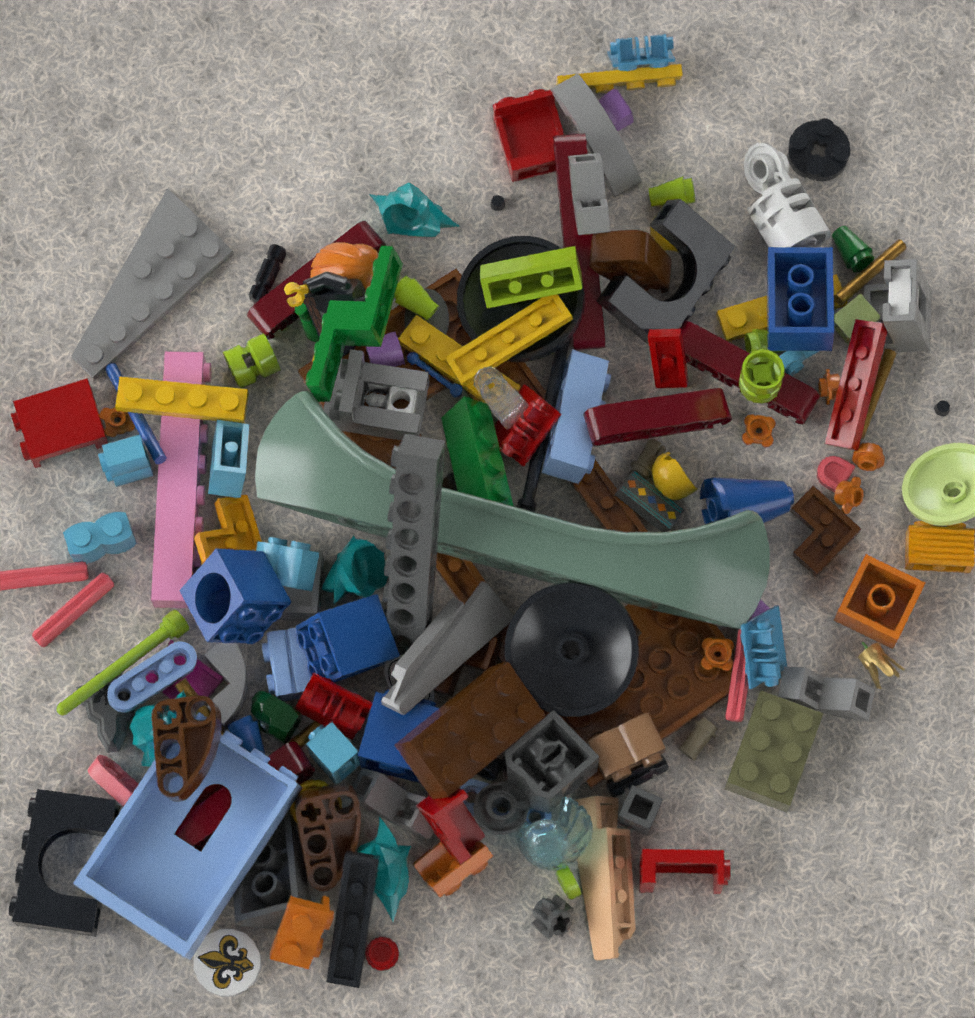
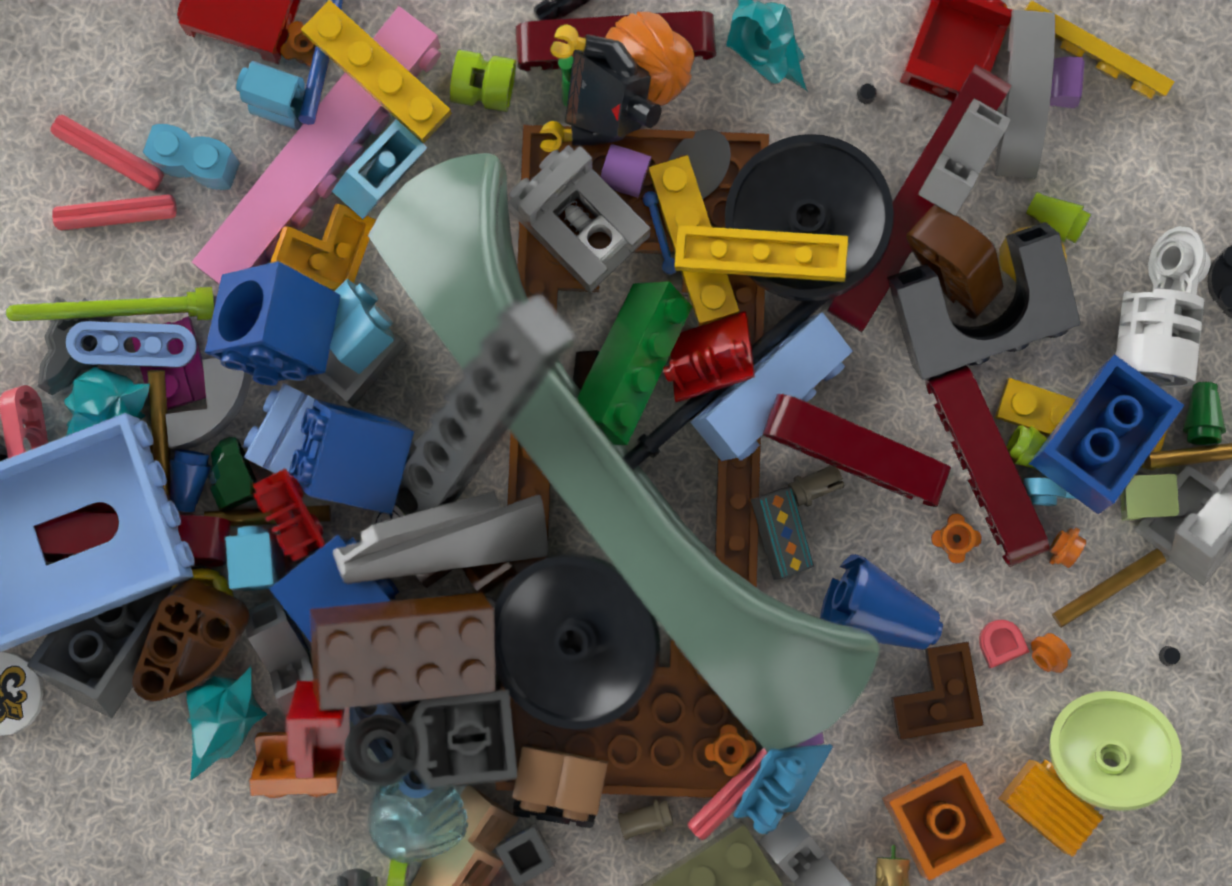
camera: 30 degrees right, 10 degrees up
reddish brown beam [152,695,221,802] -> none
orange bracket [270,895,334,969] -> none
green bracket [306,246,403,402] -> none
teal hair [322,535,389,604] -> none
black tile [326,850,380,988] -> none
red plate [365,937,399,971] -> none
lime cone [394,275,439,321] -> none
clear piece [474,367,529,430] -> none
lime brick [480,246,582,308] -> none
dark azure hinge [607,34,676,71] -> none
red plate [648,329,689,388] -> none
yellow hair [652,452,698,500] -> none
lime wheel [739,349,784,404] -> none
red plate [824,319,888,451] -> none
orange plate [834,476,864,514] -> none

